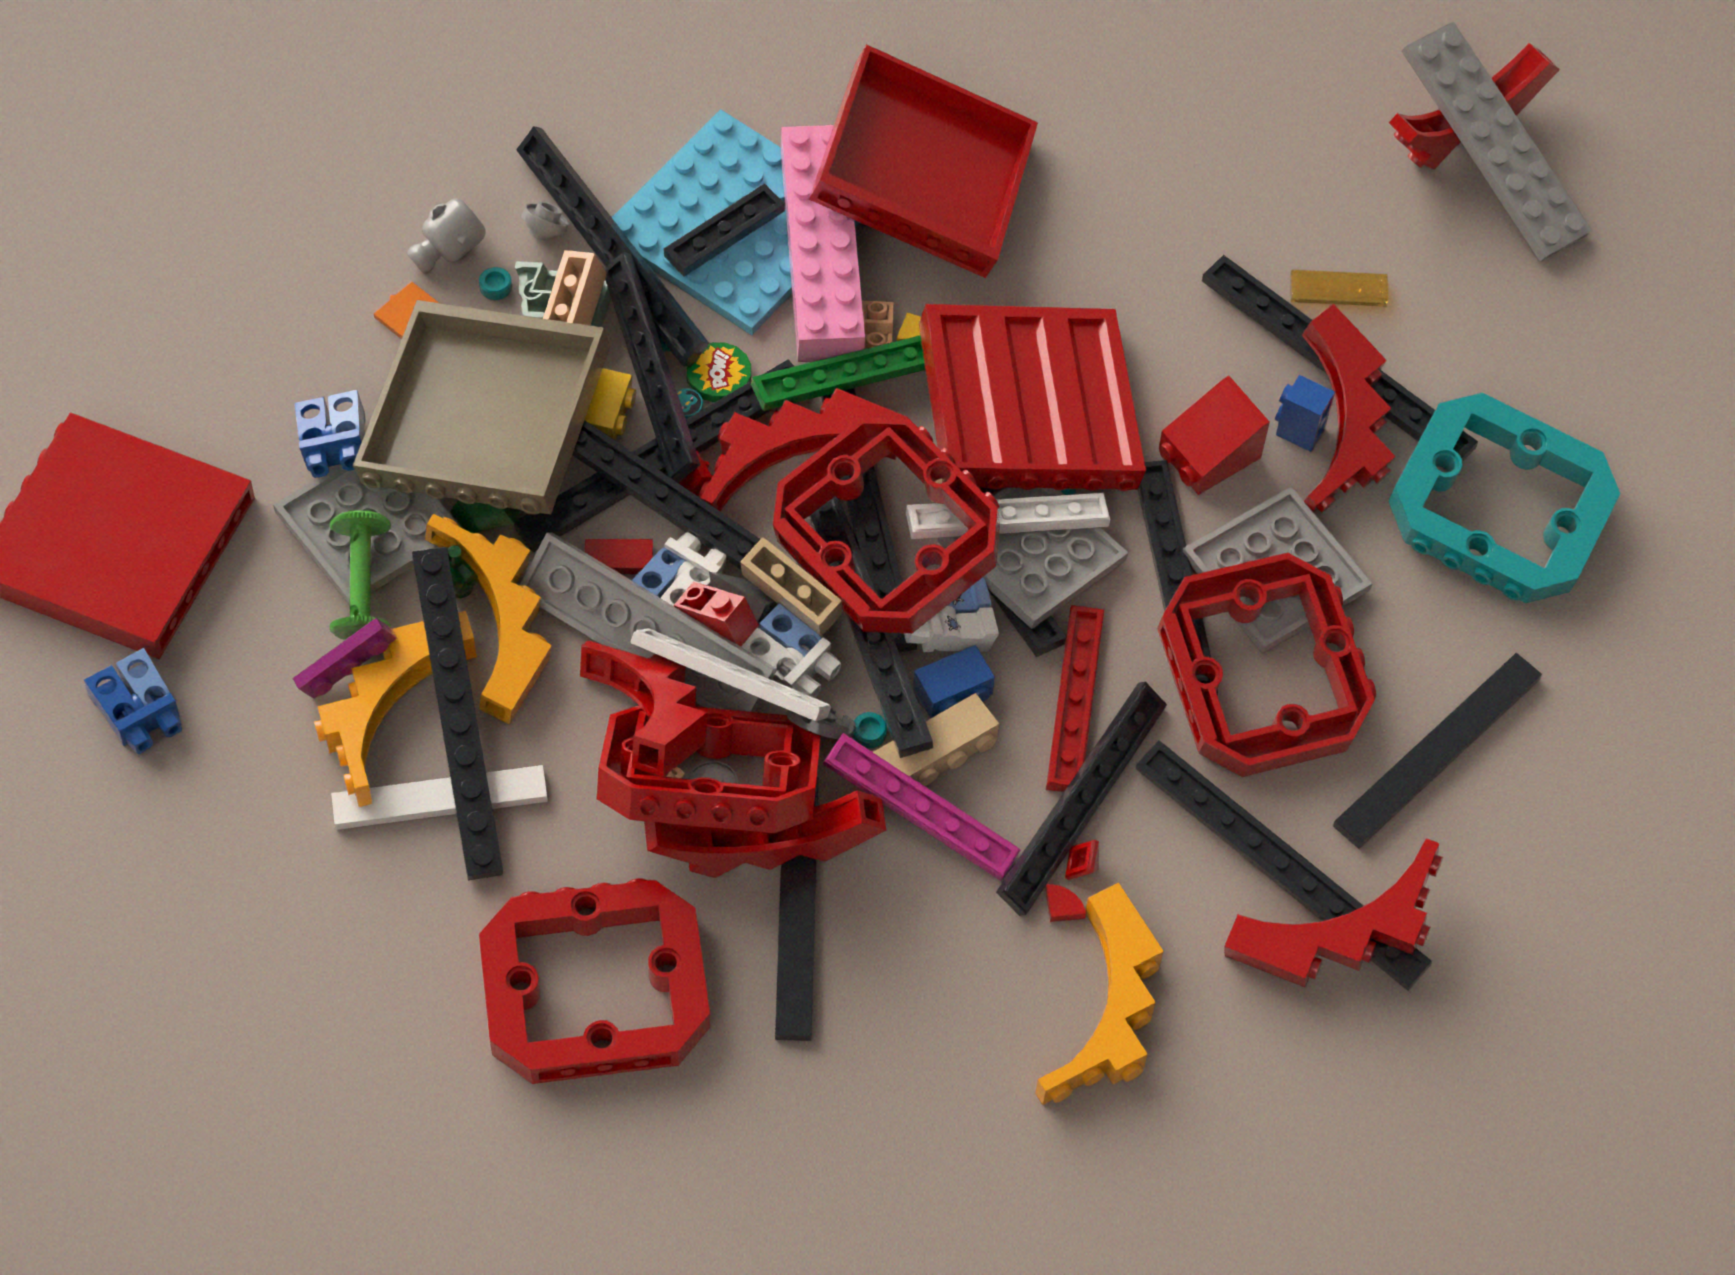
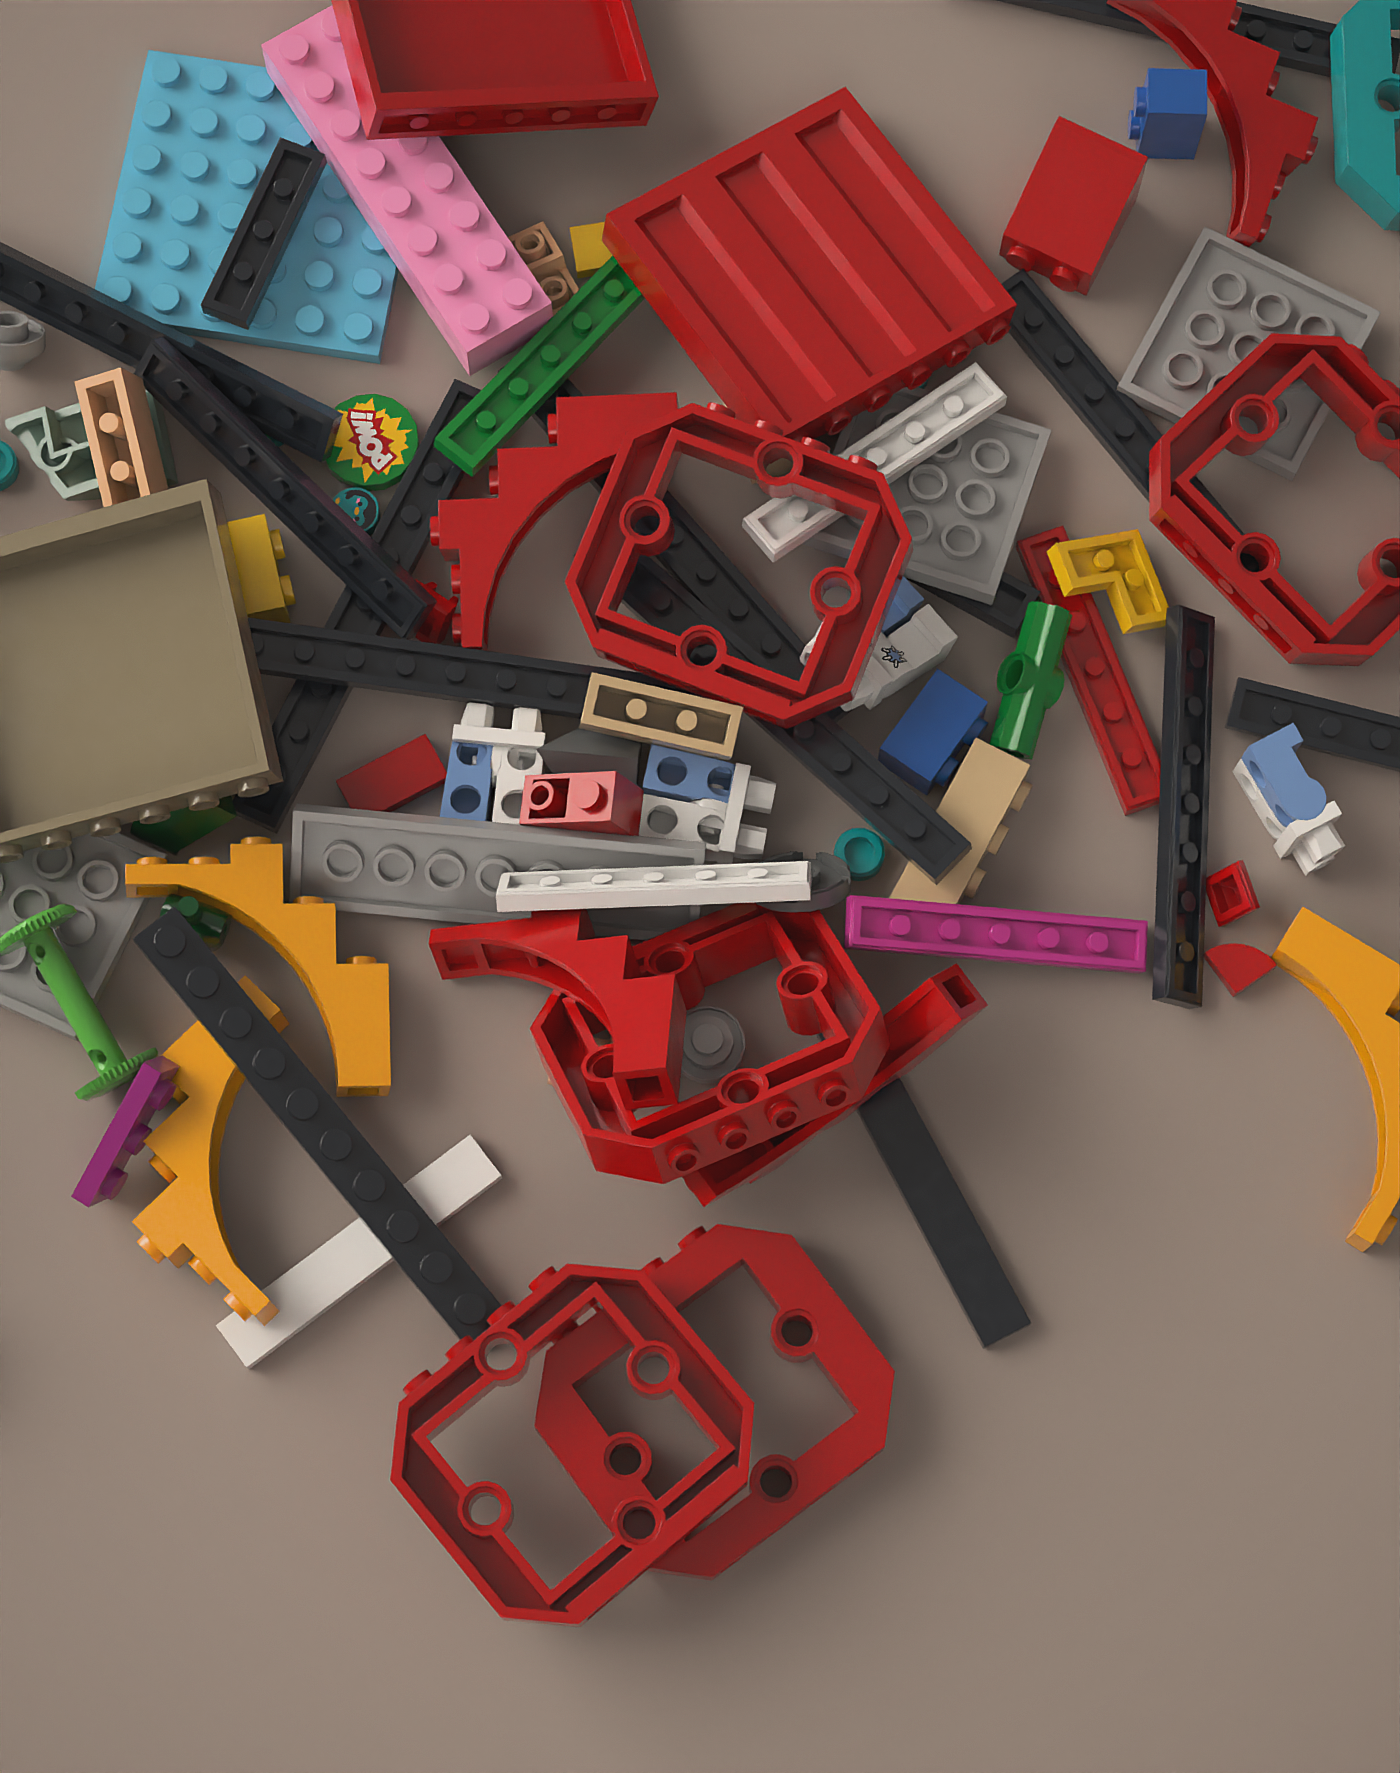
camera: 25 degrees left, 15 degrees up
none -> red panel [390,1263,755,1627]
none -> green piece [989,601,1072,760]
none -> yellow plate [1047,529,1169,634]
none -> hips [1232,723,1345,876]

